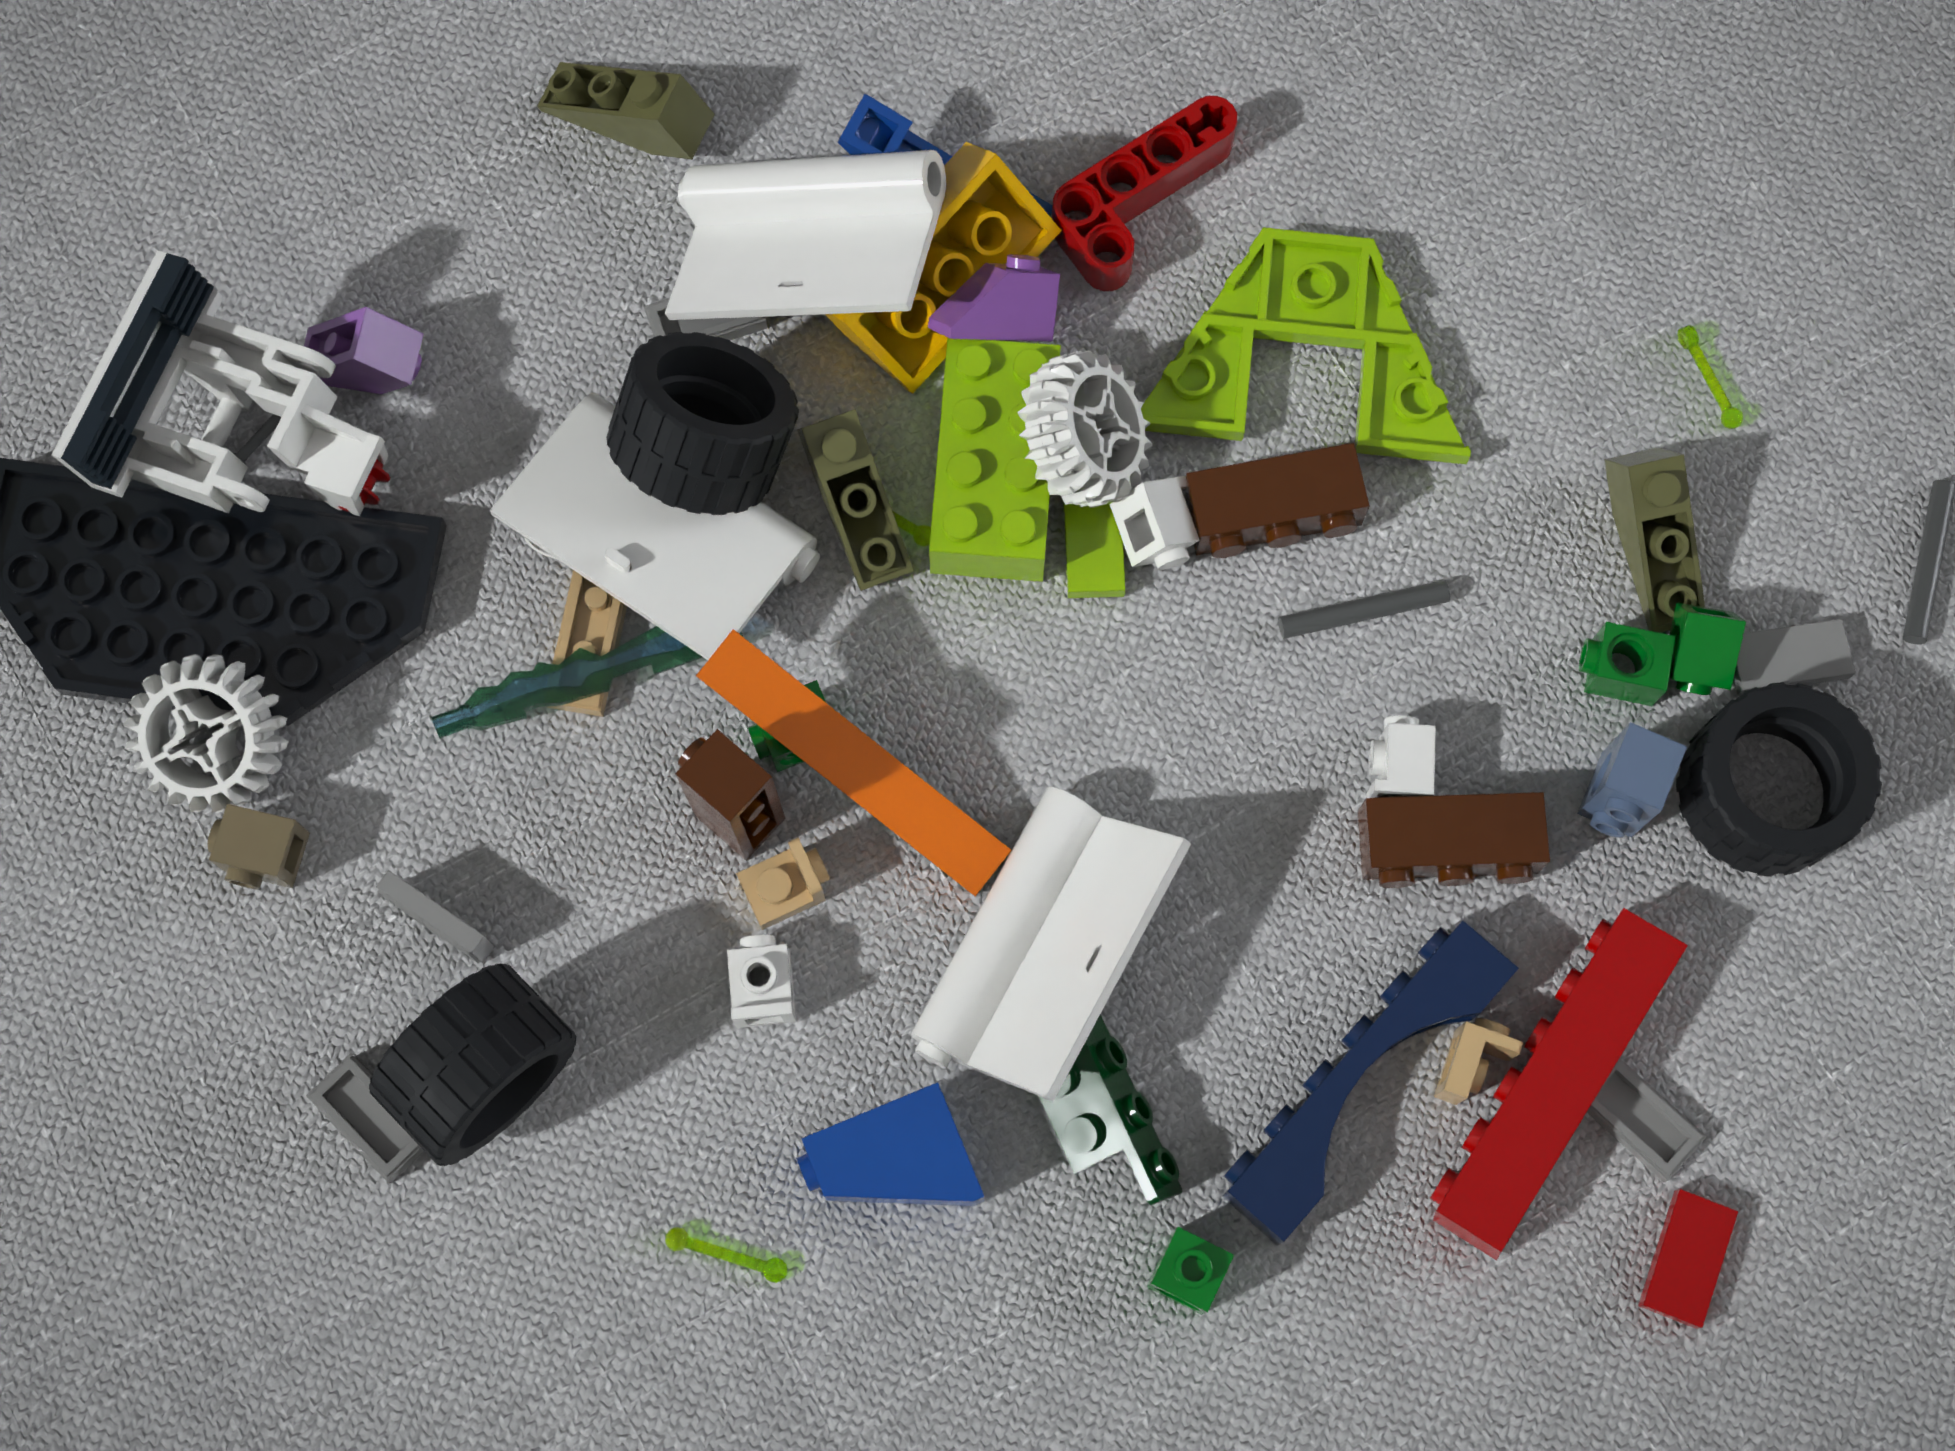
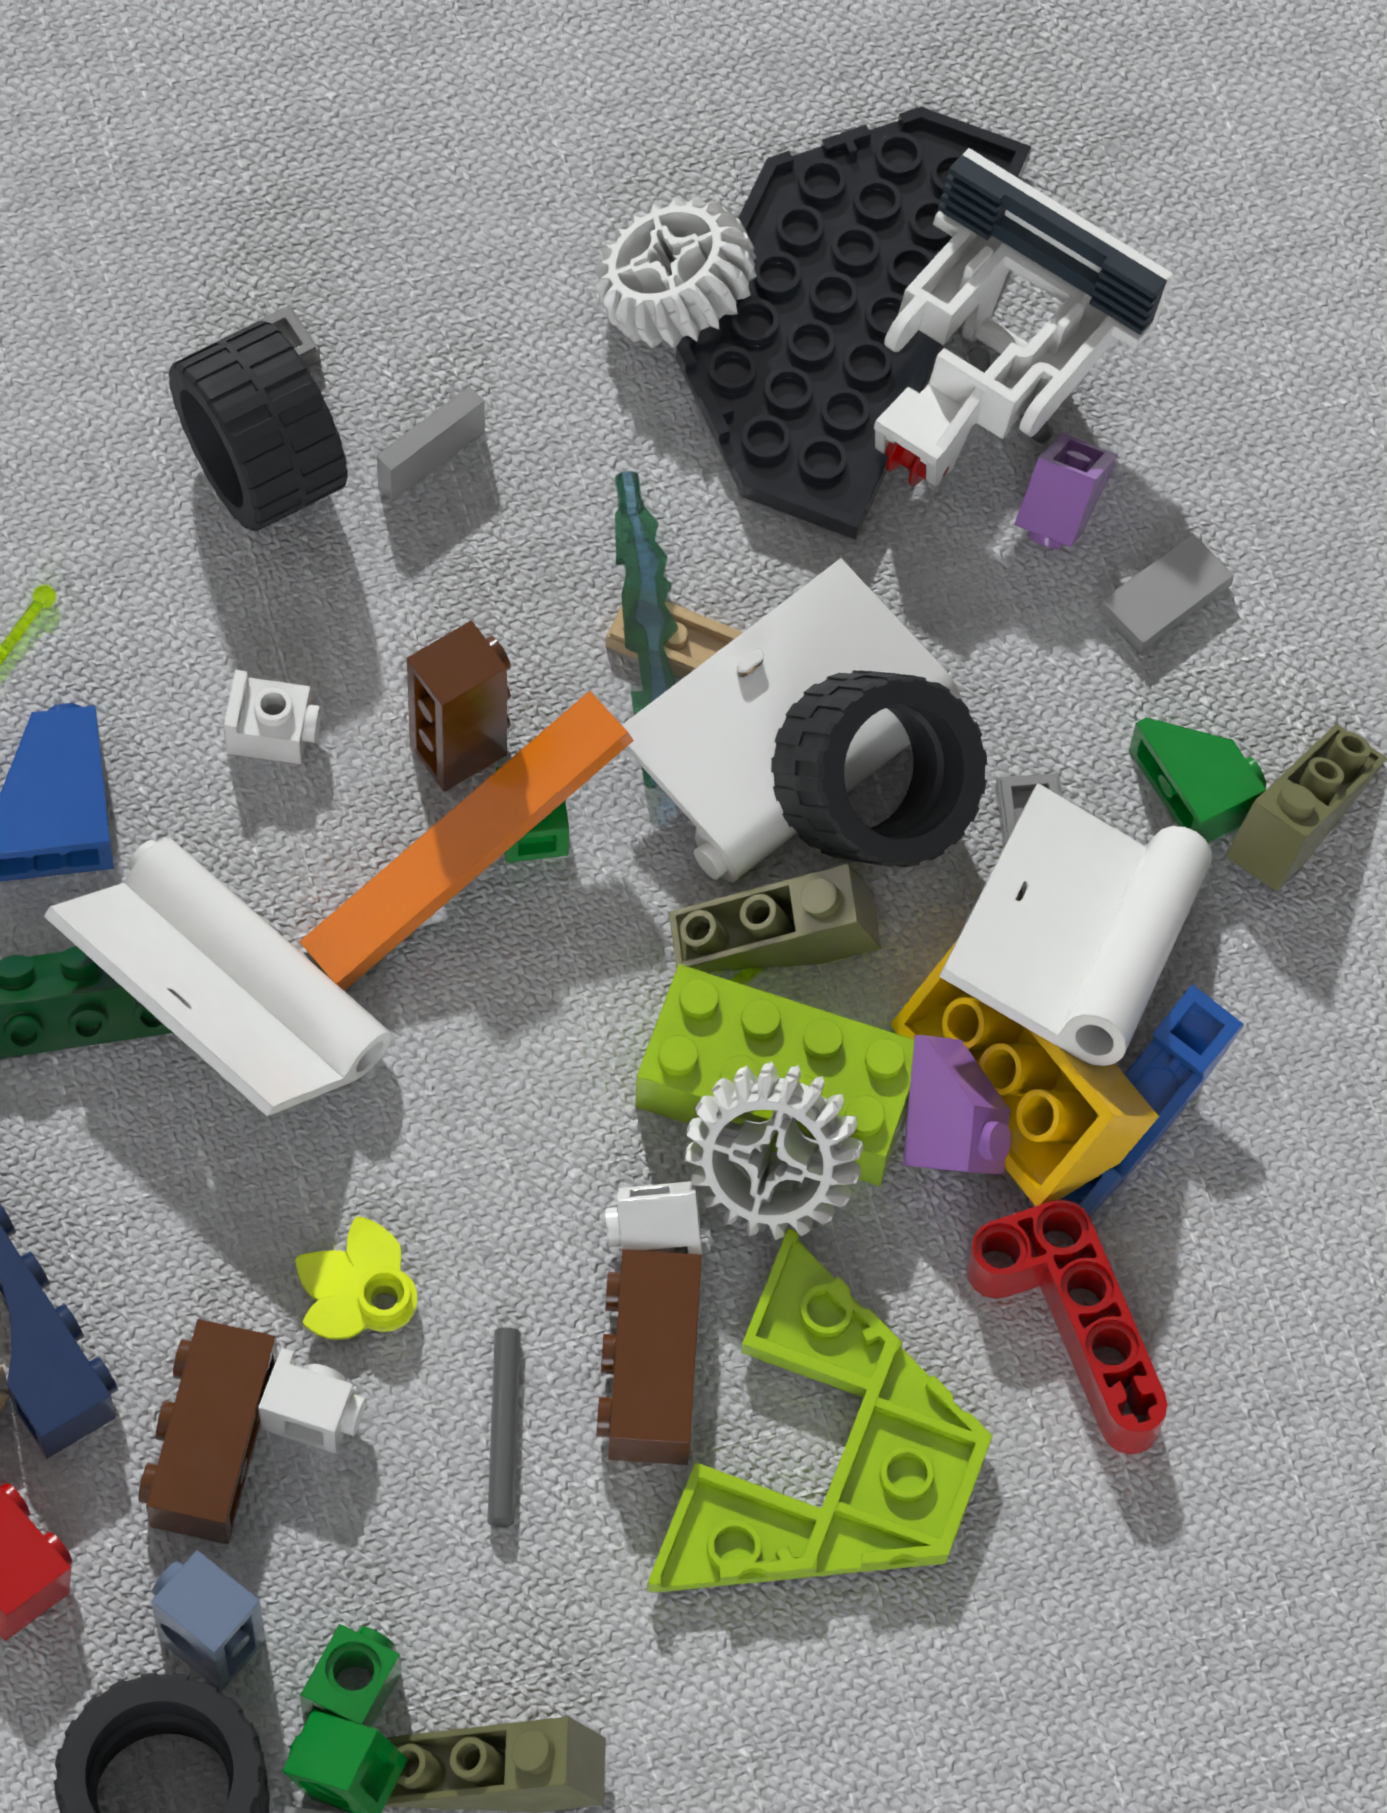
camera: 100 degrees right, 10 degrees down
dark tan brick [208,804,310,890] -> none
tan bracket [736,837,830,930] -> none
lime tile [1063,501,1125,599] -> none
none -> neon yellow plate [295,1216,418,1340]
none -> light grey tile [1099,533,1234,653]
none -> green slope [1129,717,1267,843]

